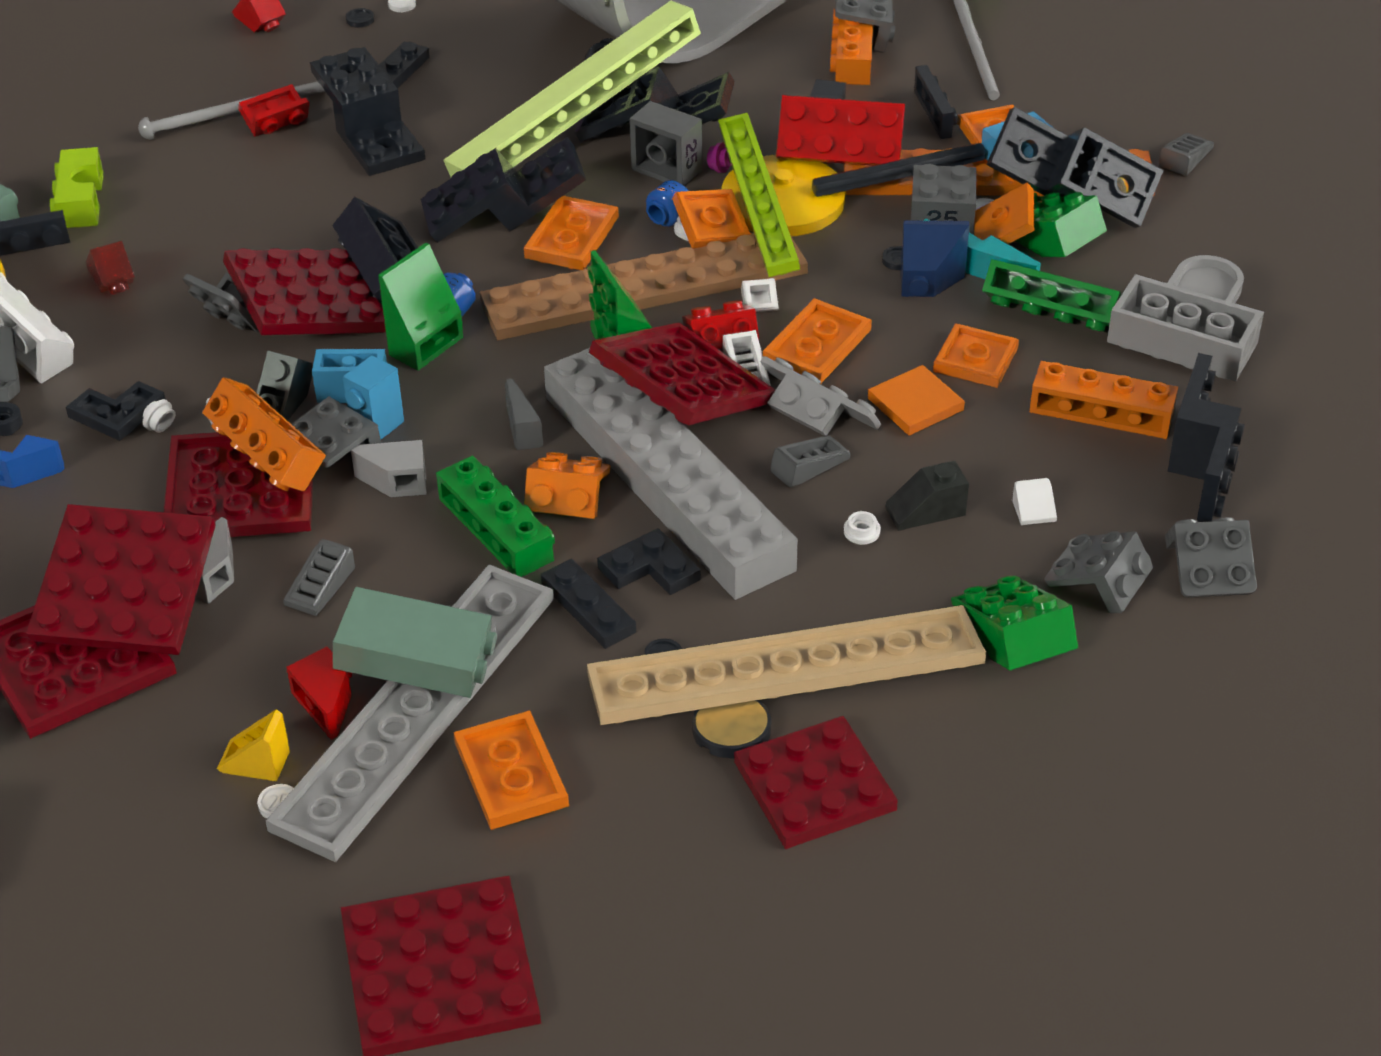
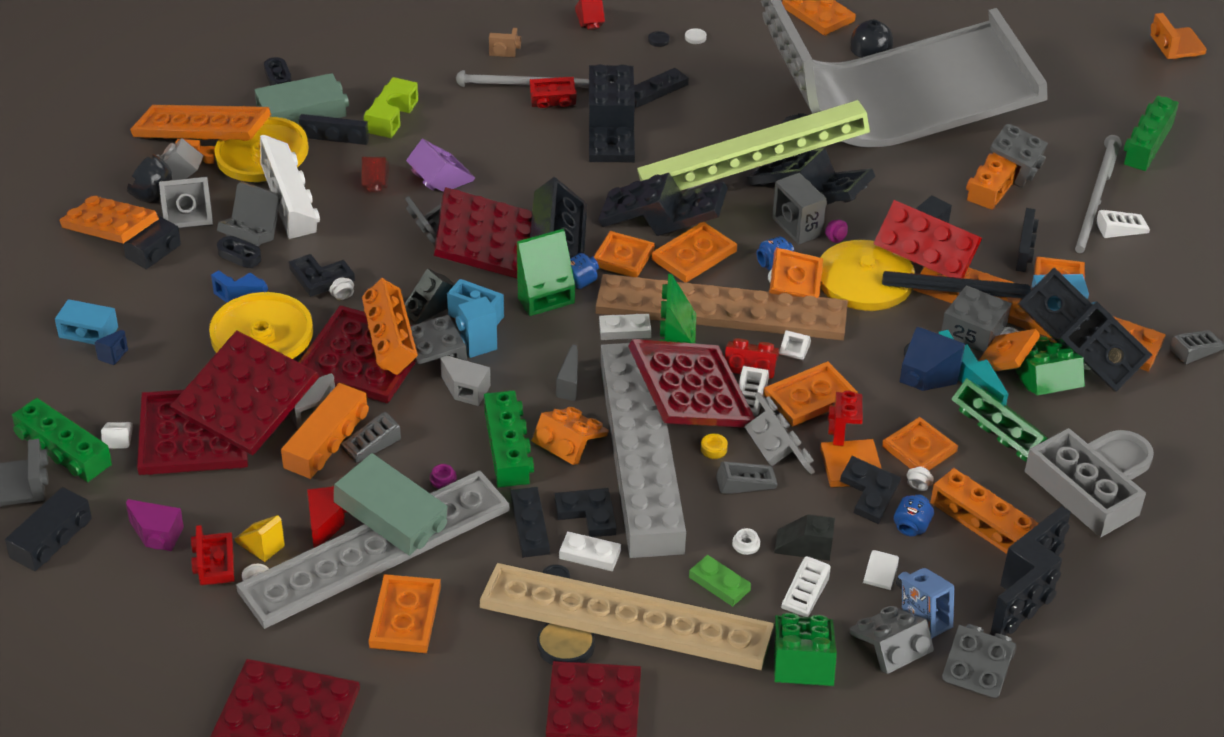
camera: 25 degrees right, 0 degrees up
lime plate [718,112,800,277] -> none
none -> magenta slope [126,499,184,551]
none -> red bracket [191,525,235,585]
none -> yellow dish [209,292,313,359]
none -> orange brick [281,383,369,479]
none -> medium lavender slope [406,138,475,192]
none -> magenta plate [429,464,457,489]
none -> medium nougat bracket [489,28,521,57]
none -> white plate [559,532,621,571]
none -> orange plate [594,231,655,277]
none -> white plate [599,314,651,340]
none -> bright green plate [689,555,751,607]
none -> yellow tile [701,434,728,459]
none -> white slope [781,556,831,617]
none -> red bracket [828,391,863,446]
none -> black plate [840,456,901,524]
none -> blue head [893,495,934,536]
none -> medium blue torso [896,568,954,639]
none -> white plate [907,467,934,491]
none -> white slope [1096,210,1150,238]

